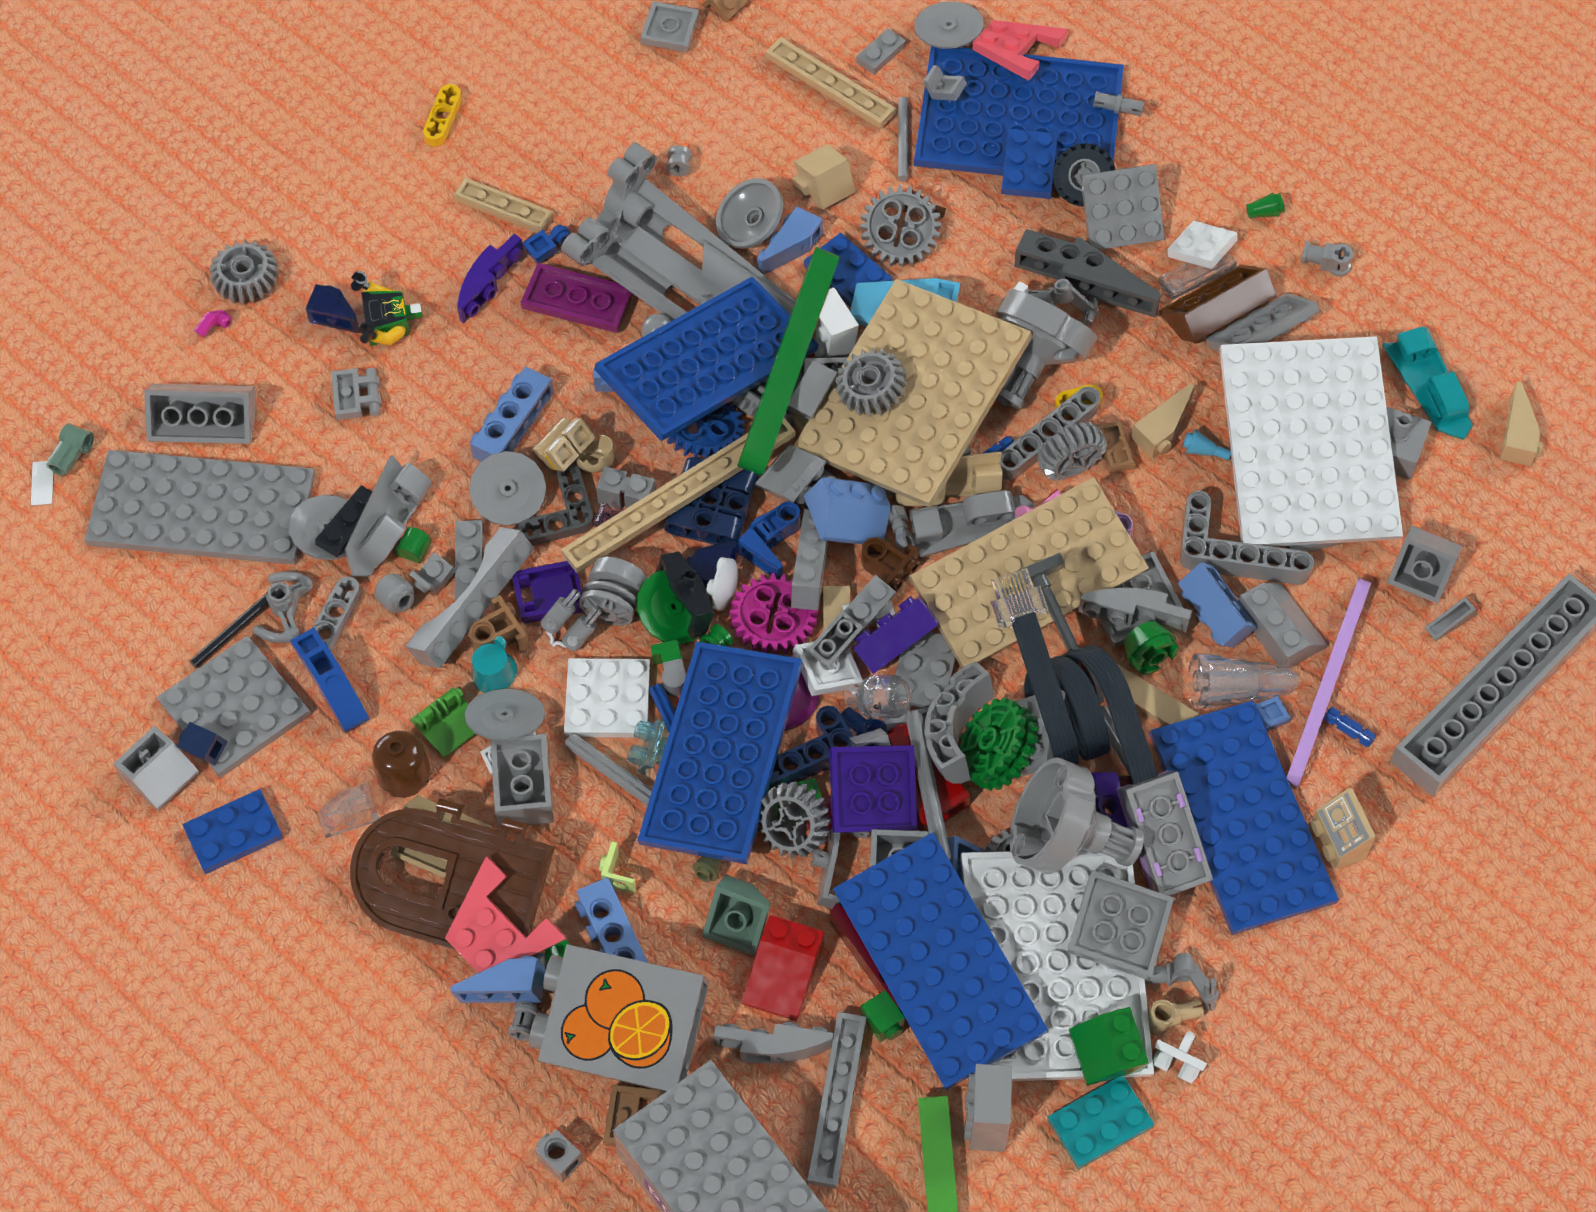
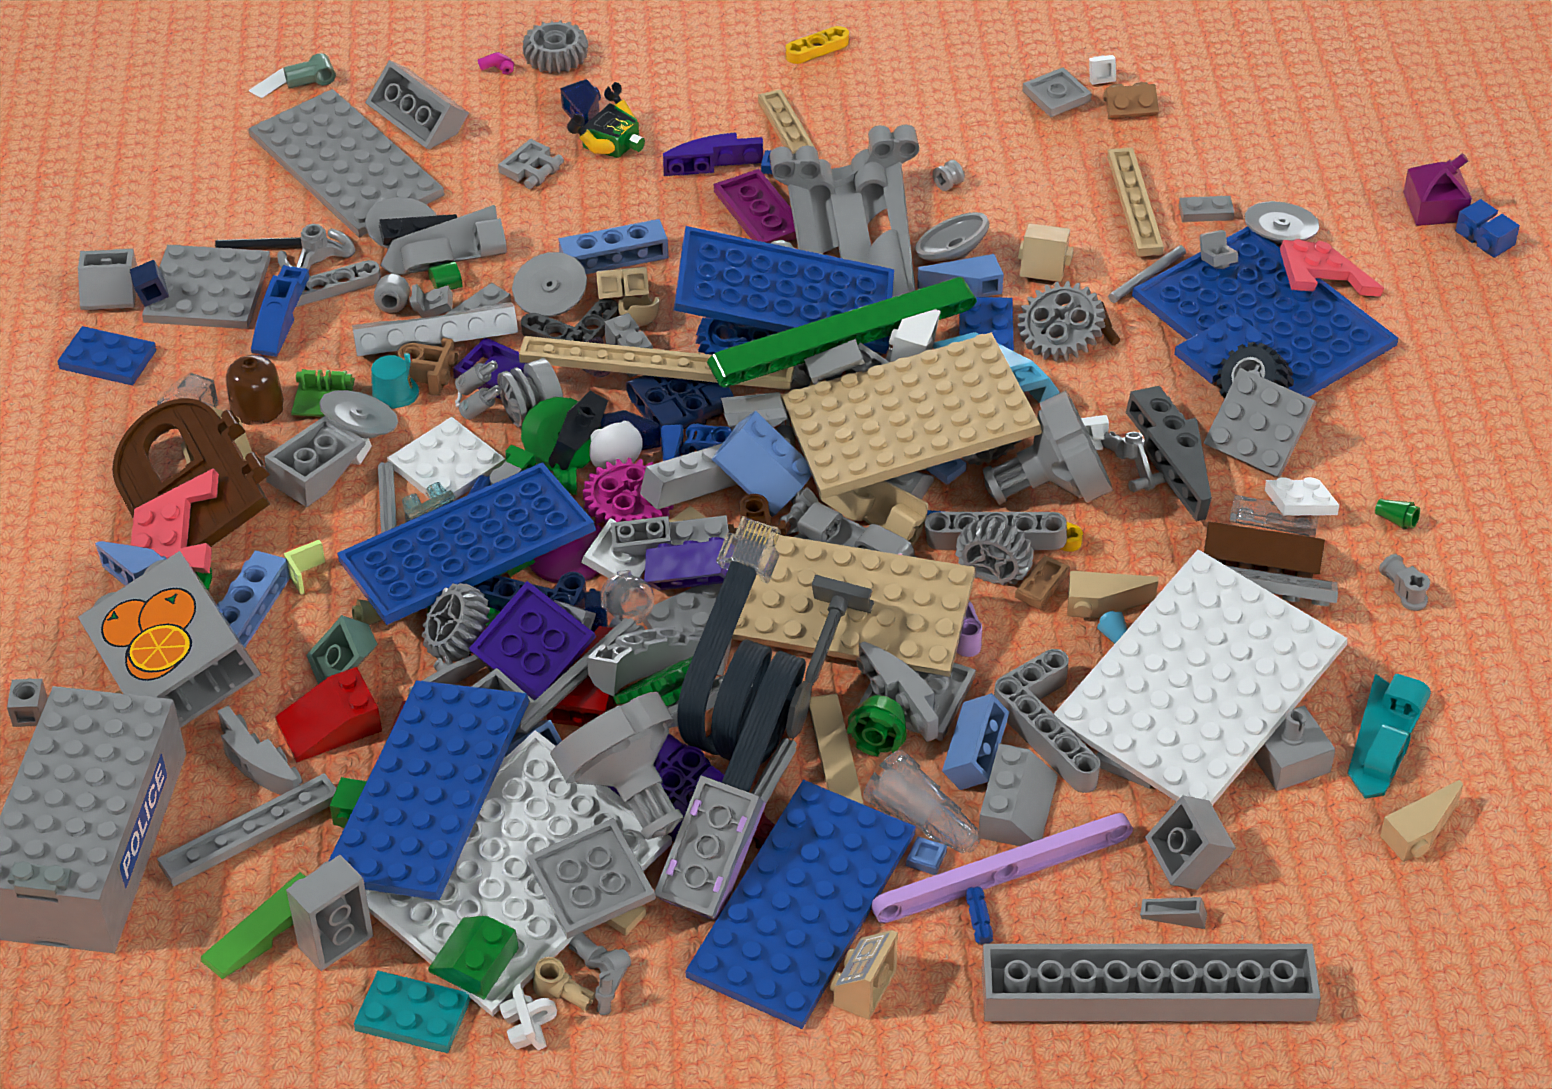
camera: 45 degrees right, 15 degrees down
light grey gear [836,347,907,417] -> none
light grey pin [1093,91,1145,117] -> none

